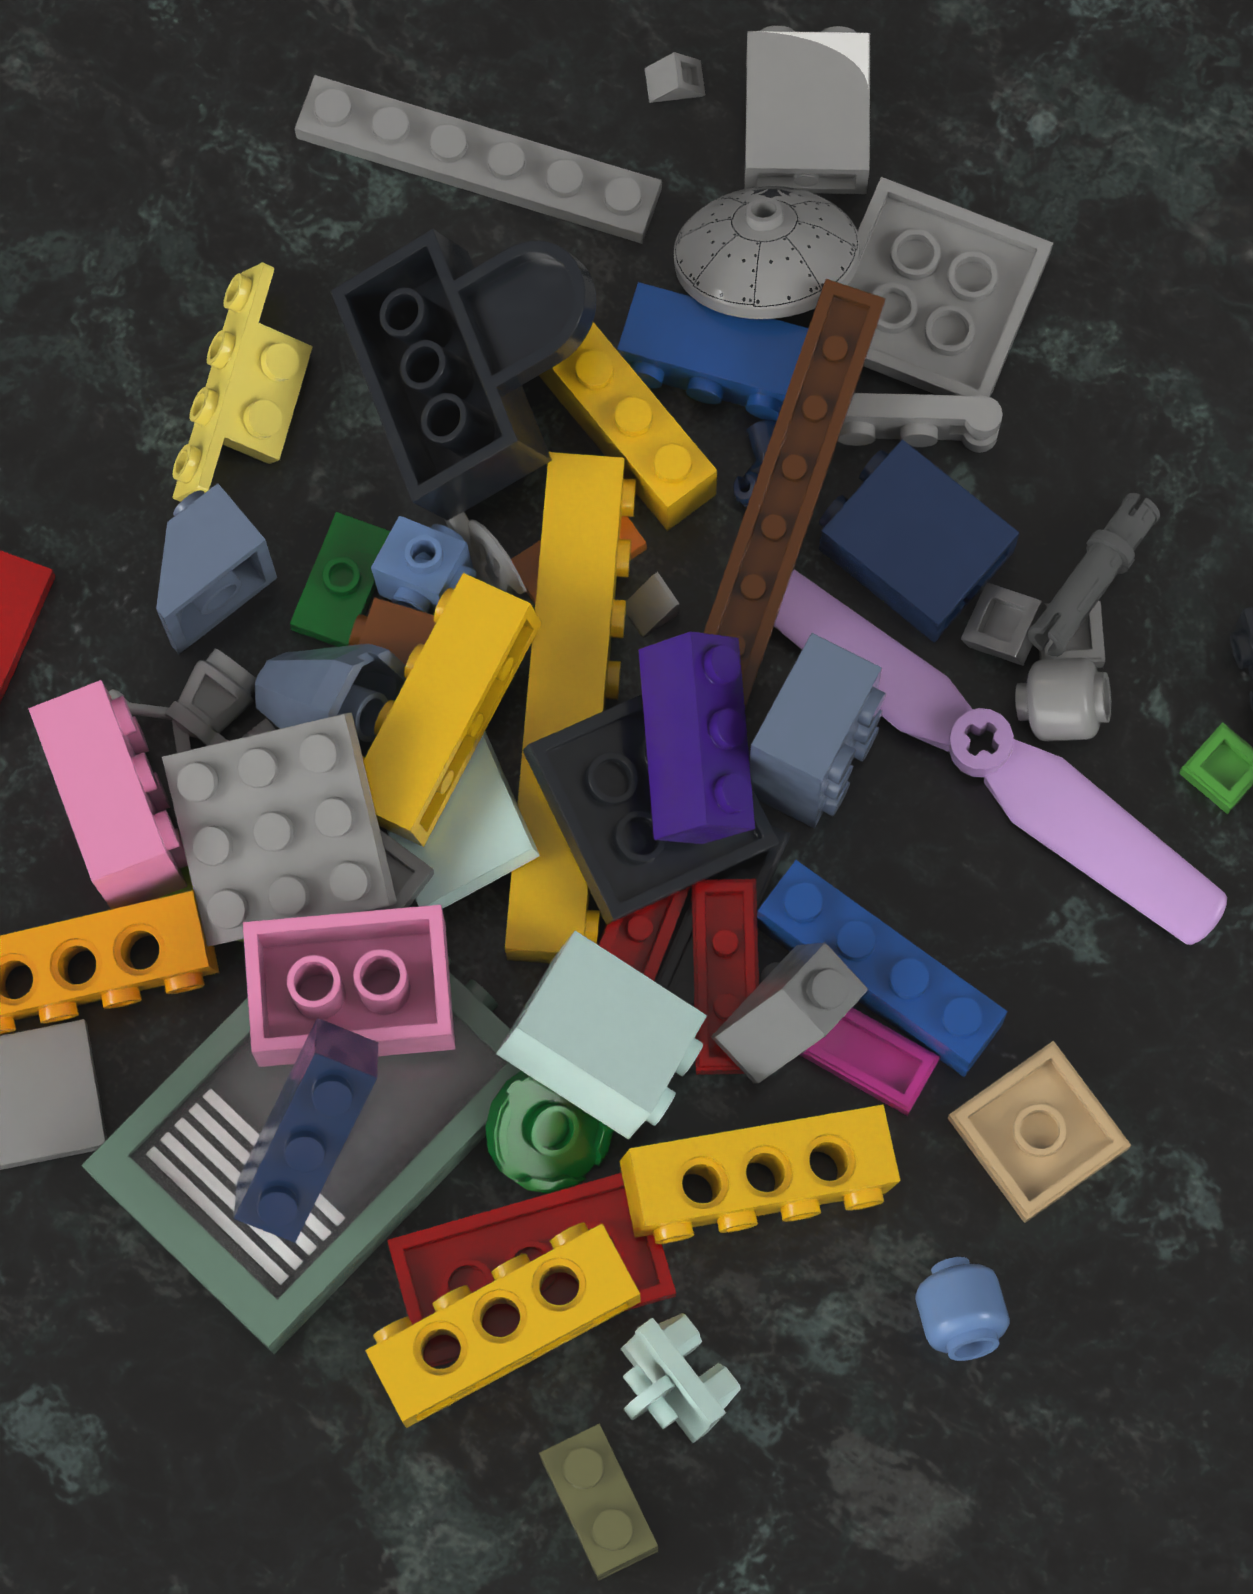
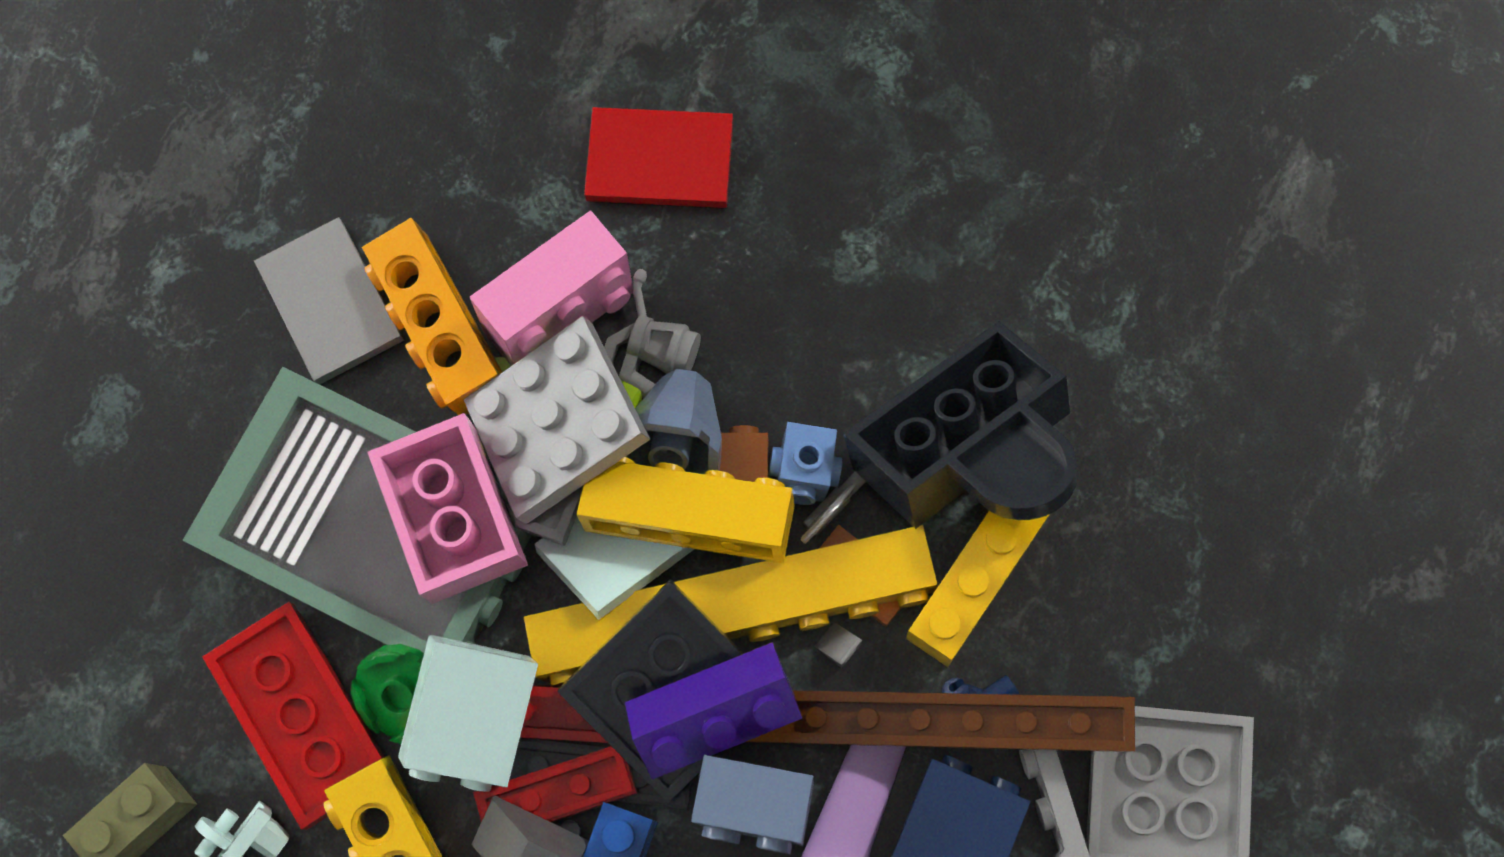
camera: 80 degrees right, 0 degrees up
sand blue slope [156,483,277,654] -> none
light yellow bracket [172,262,313,502] -> none
dark blue brick [233,1018,379,1243] -> none
green plate [290,512,391,647] -> none
light grey plate [295,75,662,244] -> none
yellow brick [365,1222,641,1428] -> none
blue brick [617,282,809,421] -> none
light grey piece [644,52,705,103] -> none
light grey dish [674,186,860,319] -> none
light grey panel [744,26,870,194] -> none

